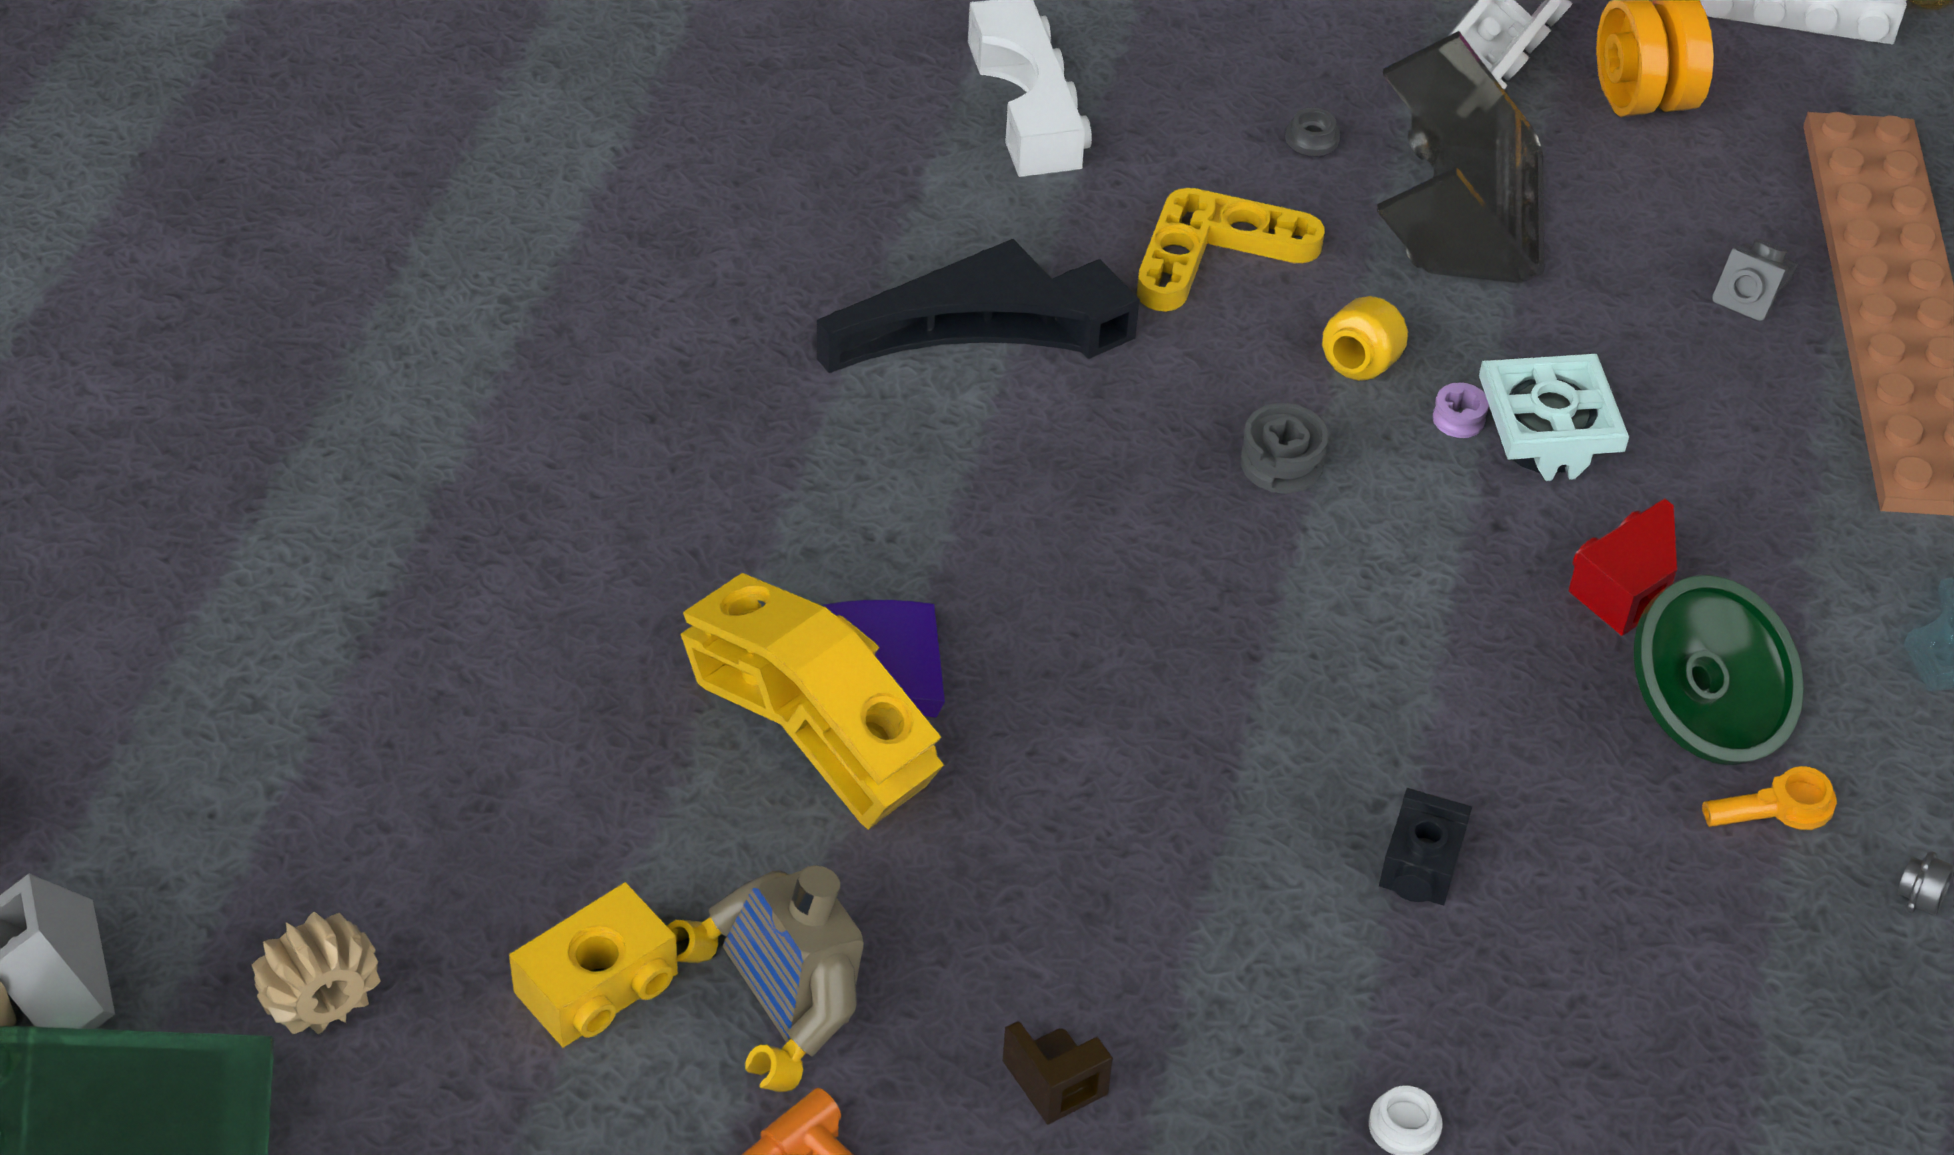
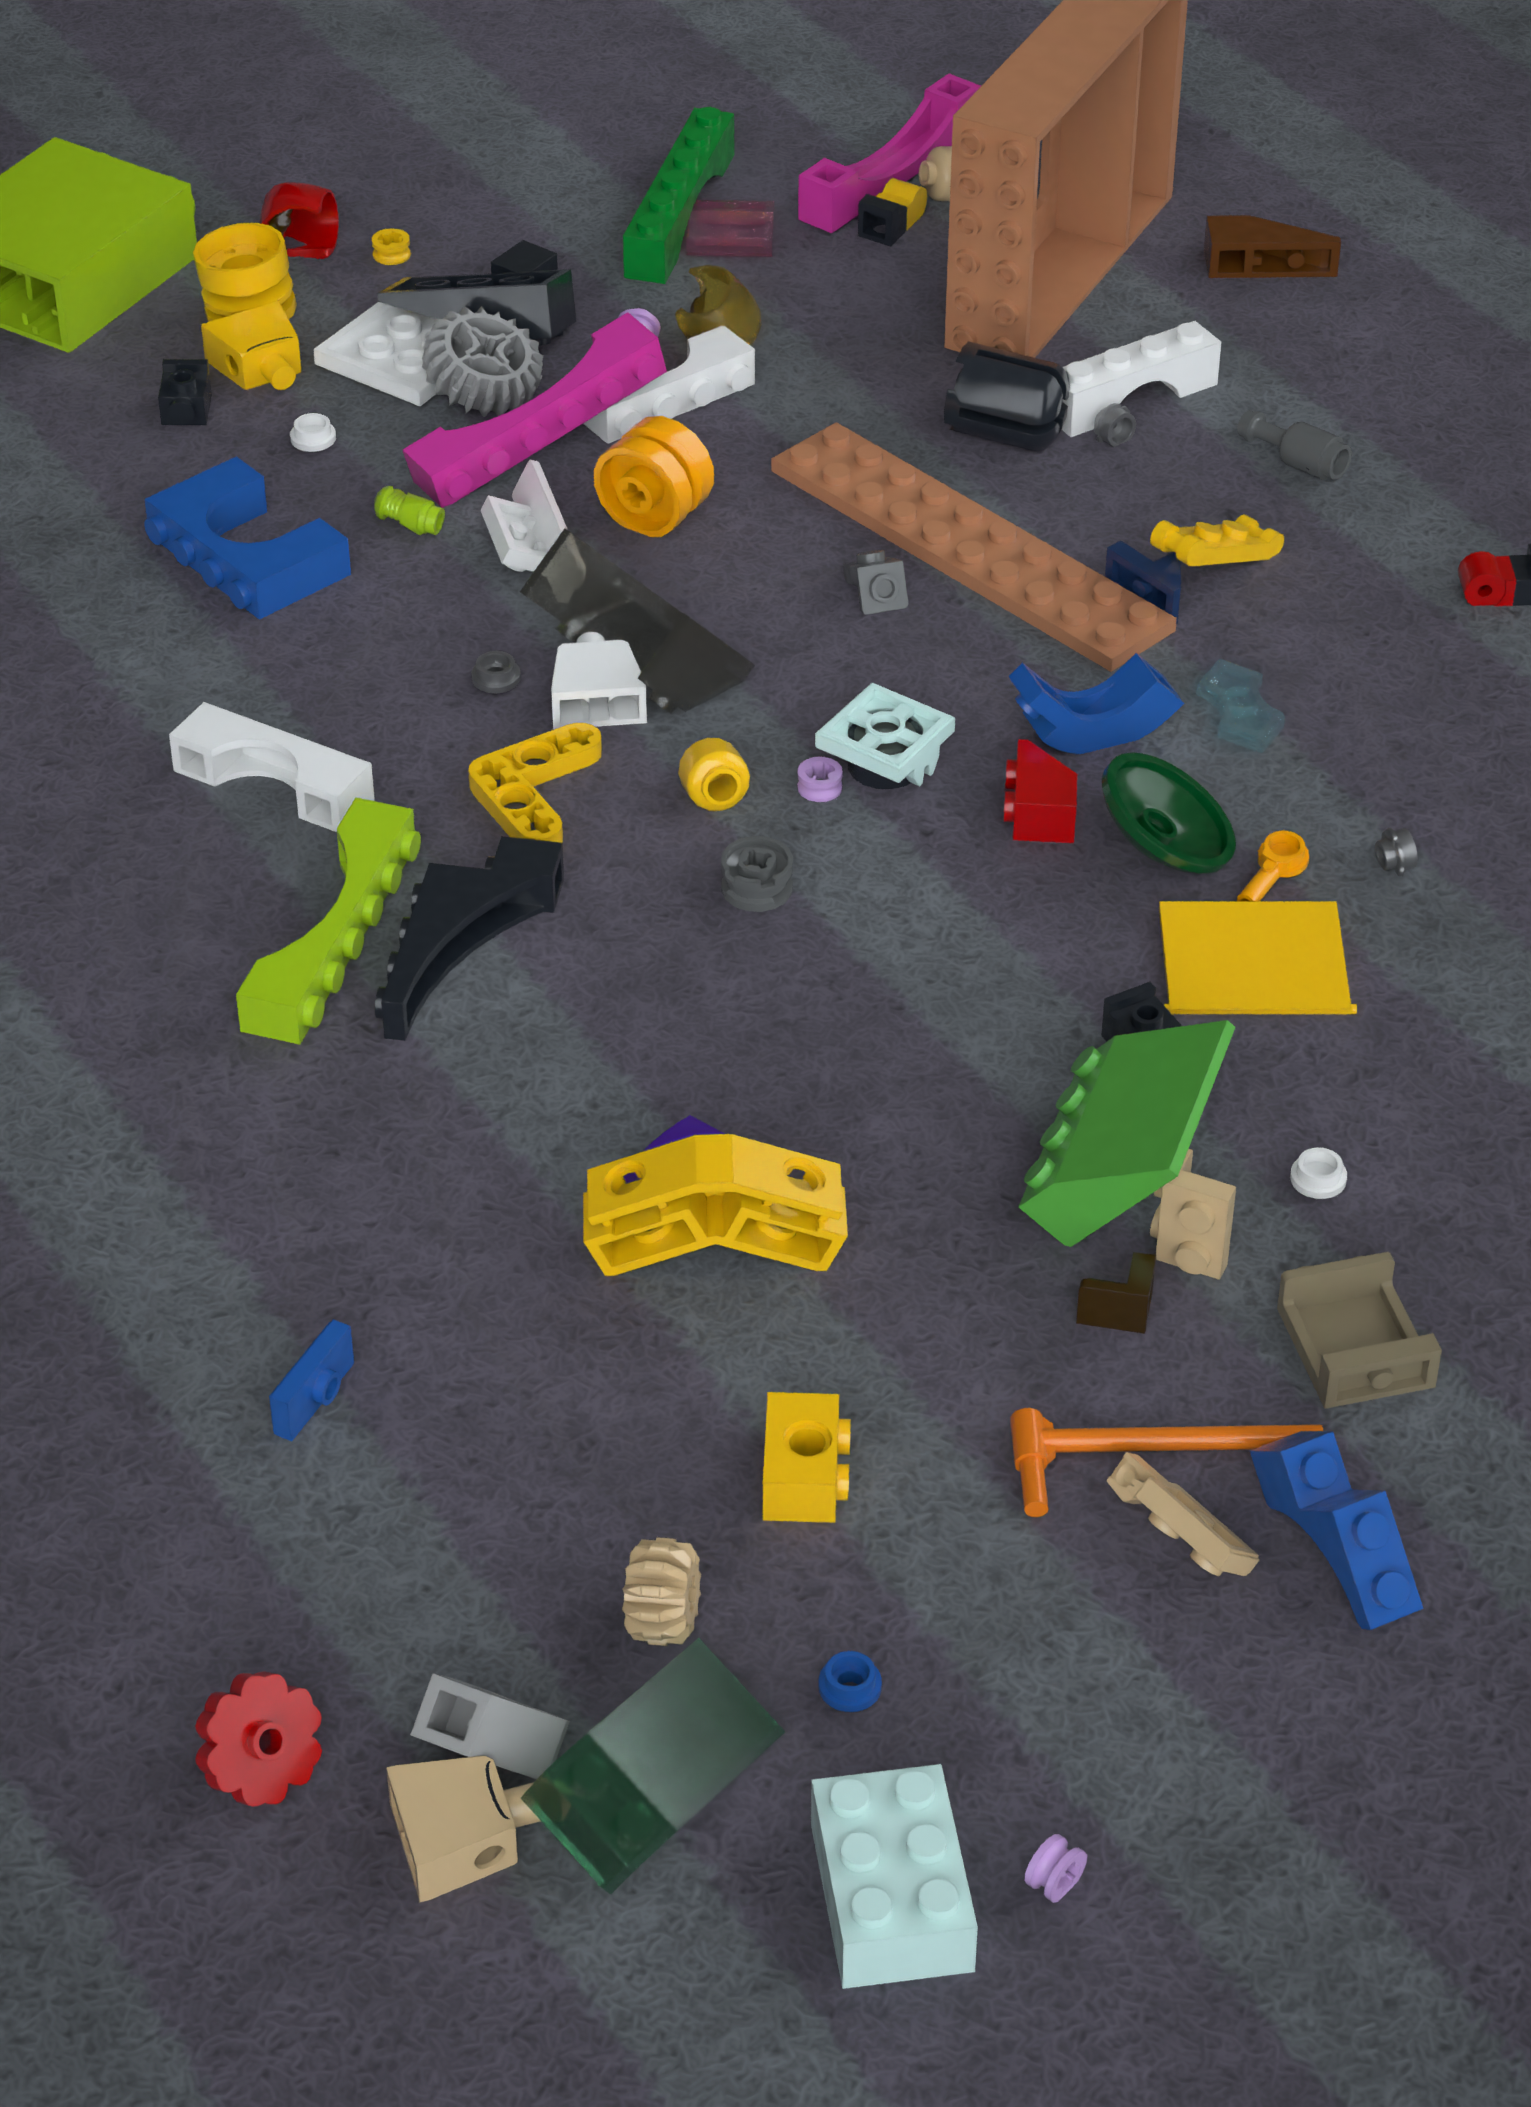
camera: 45 degrees left, 5 degrees down
dark tan torso [667,865,864,1092] -> none
none -> lime arch [236,797,421,1045]
none -> blue plate [269,1319,354,1441]
none -> white torso [551,632,647,729]
none -> blue arch [1008,653,1185,754]
none -> bright green slope [1019,1020,1235,1247]
none -> tan bracket [1150,1149,1236,1280]
none -> yellow piece [1159,901,1357,1014]

